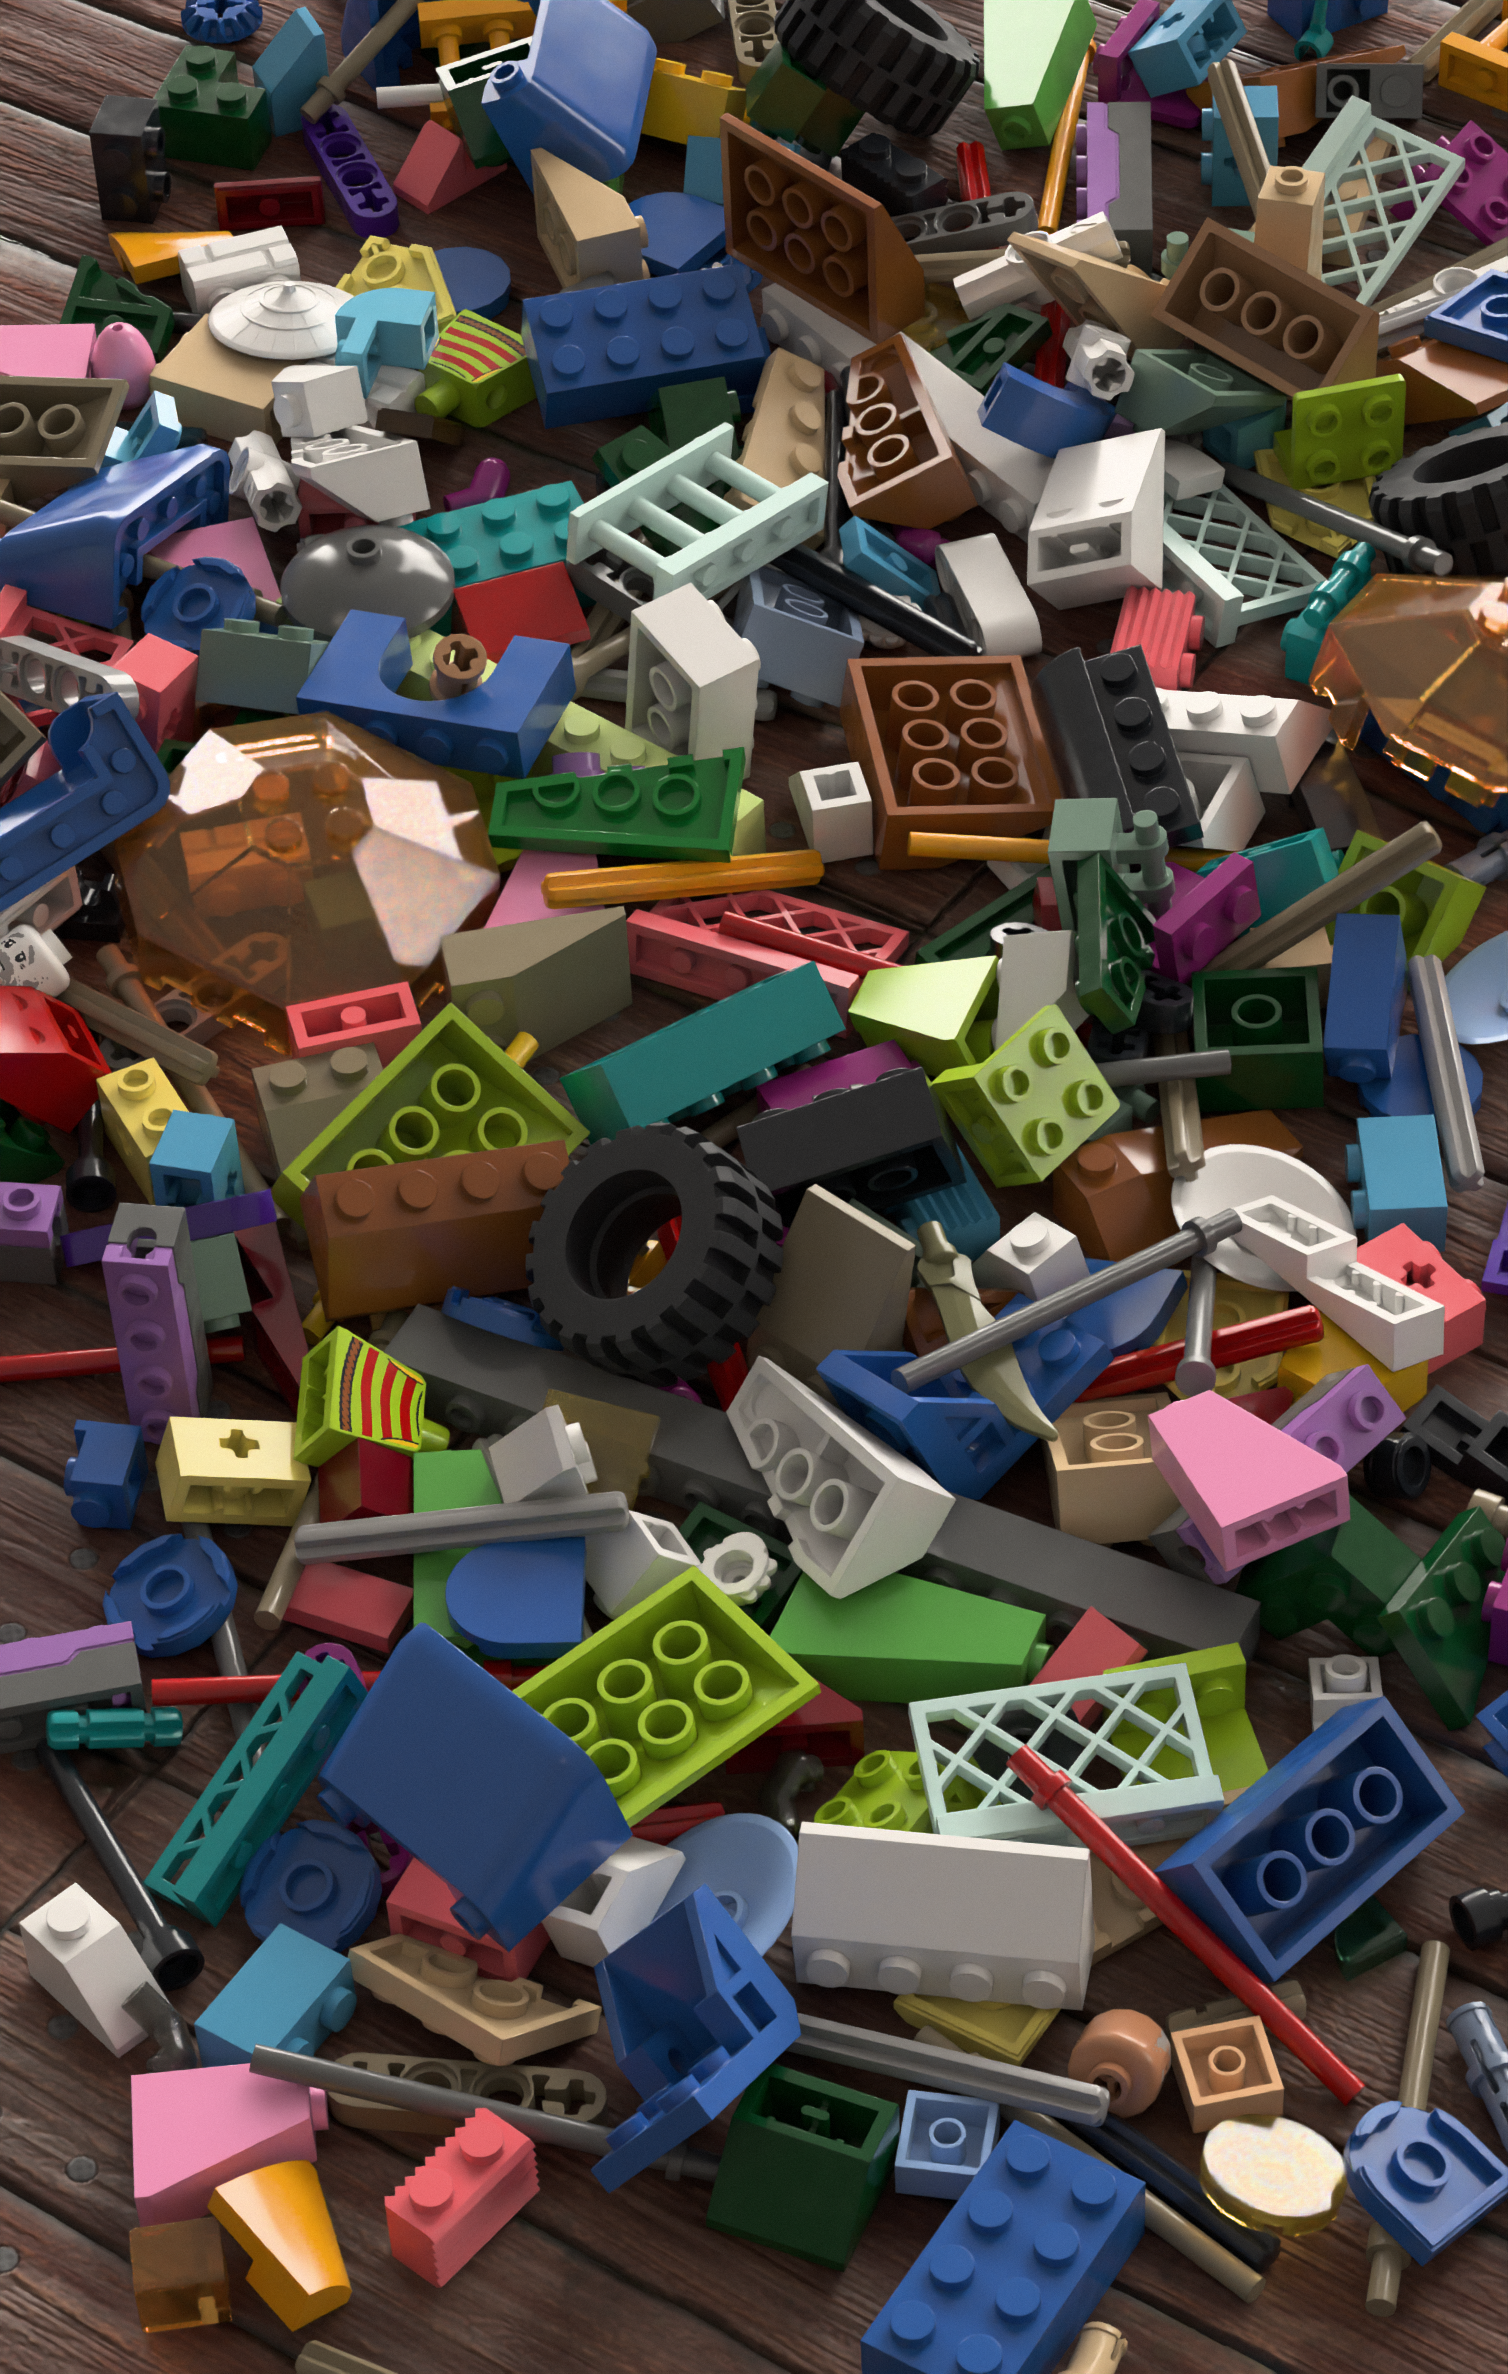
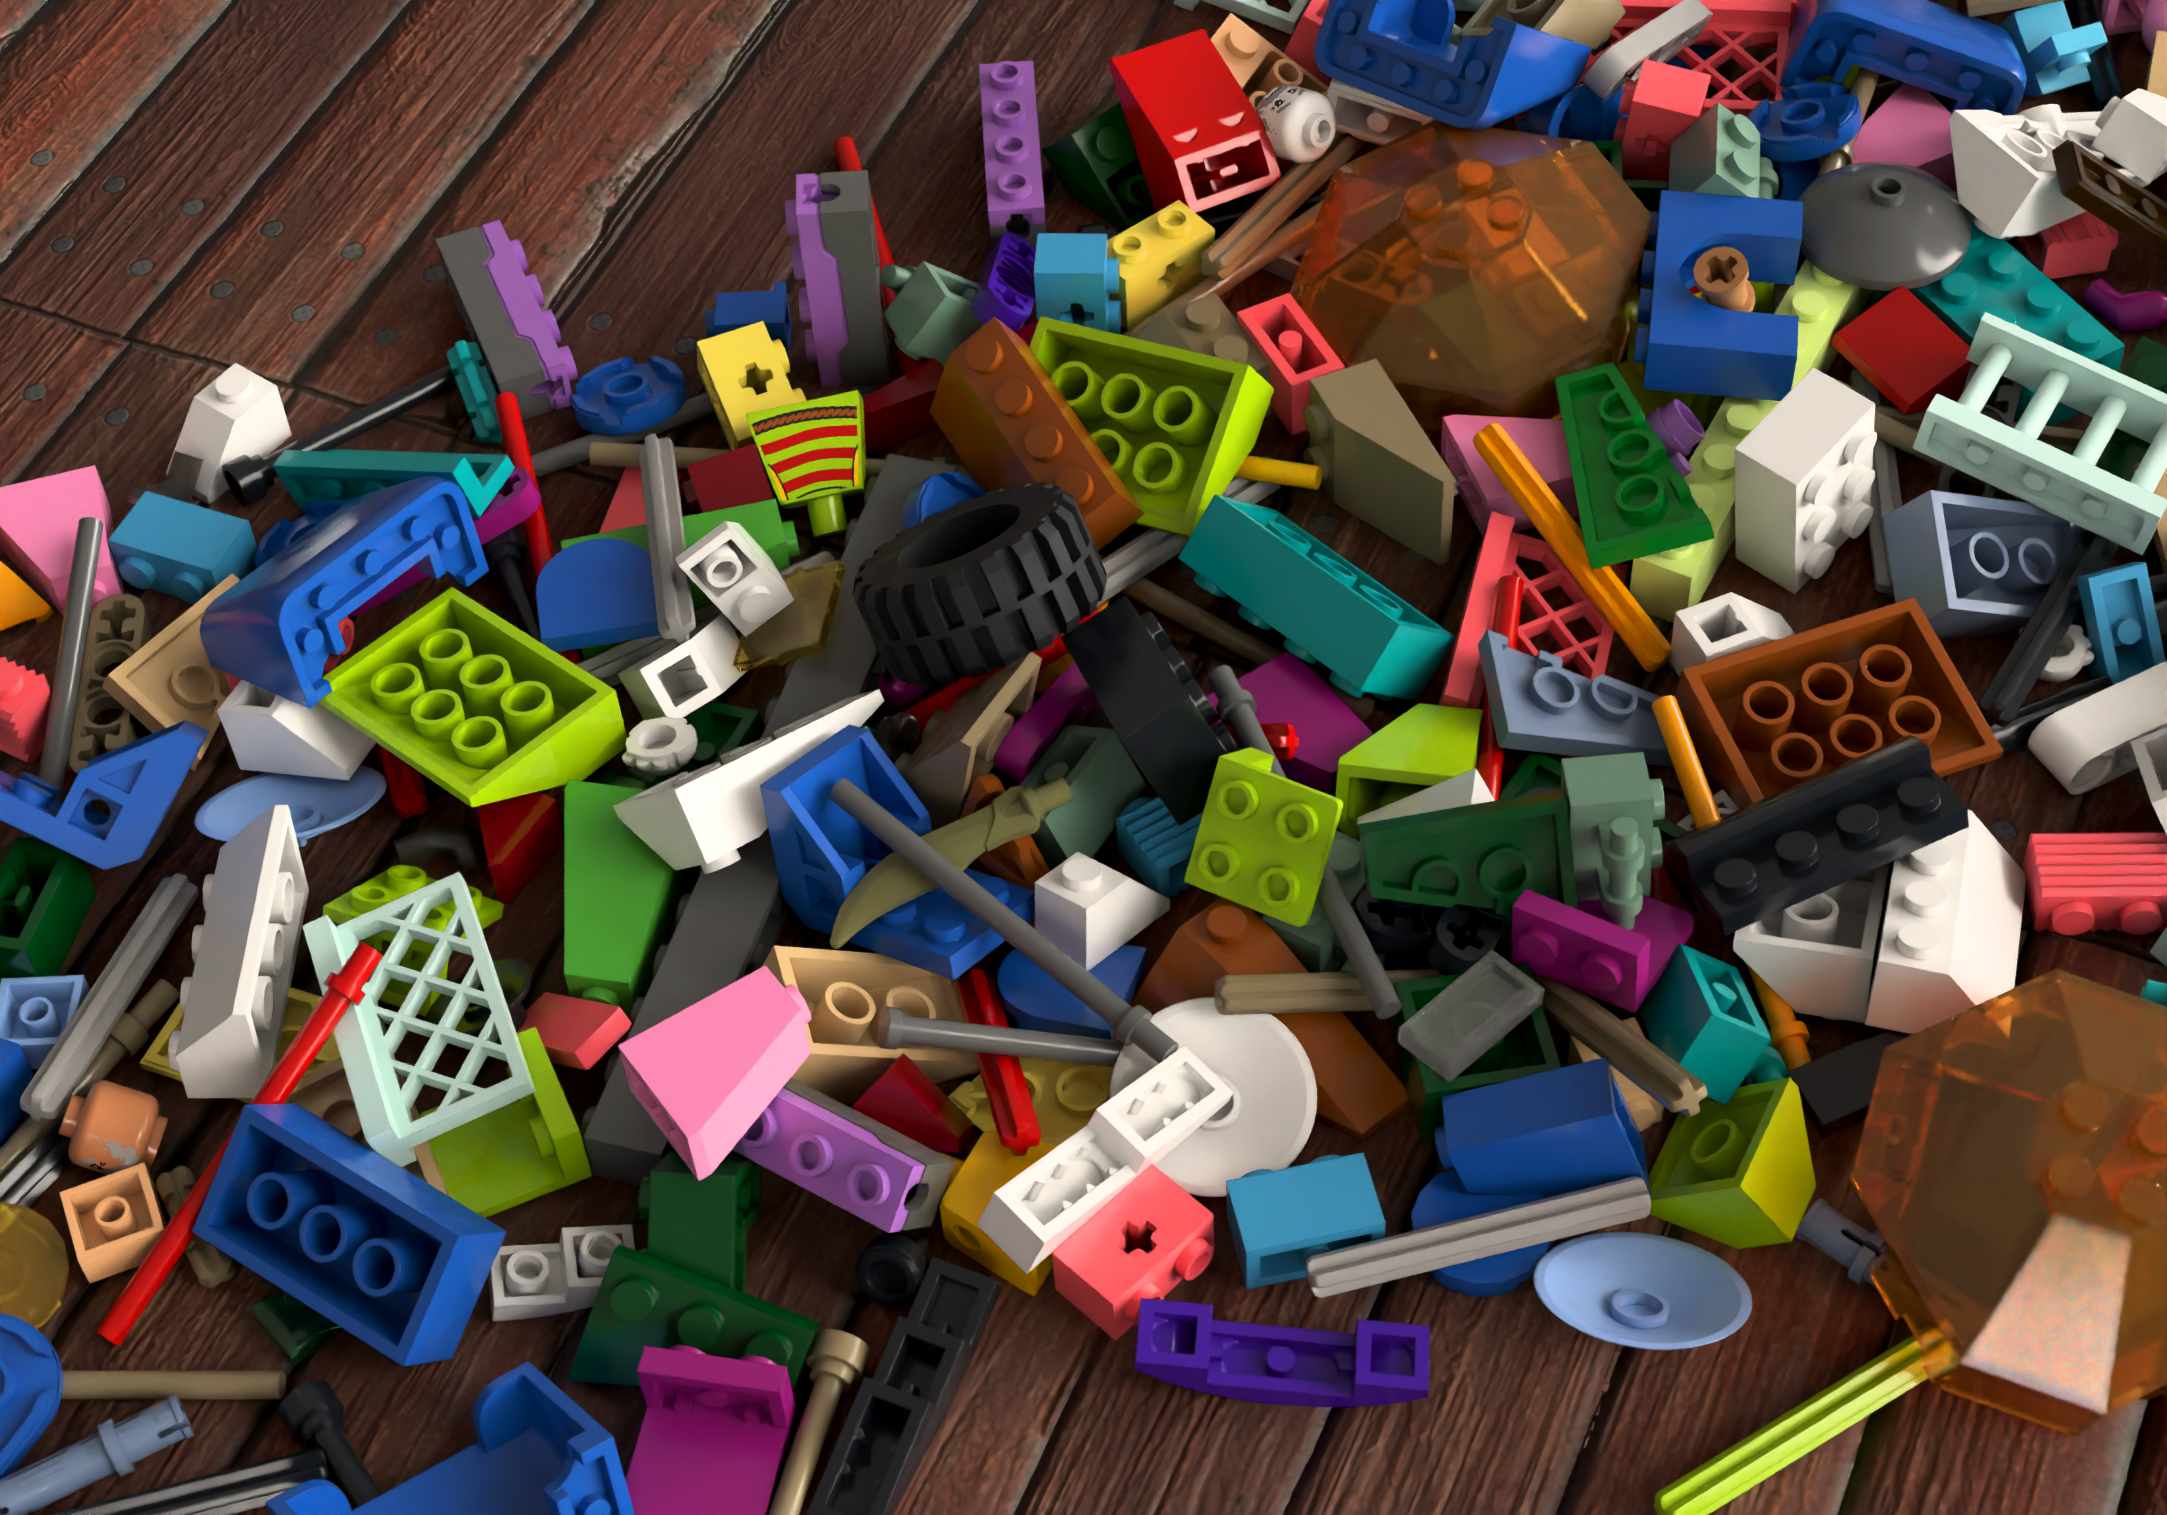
camera: 80 degrees right, 5 degrees up
none -> clear tile [1398,950,1545,1082]
none -> sand blue wing [1477,629,1673,767]

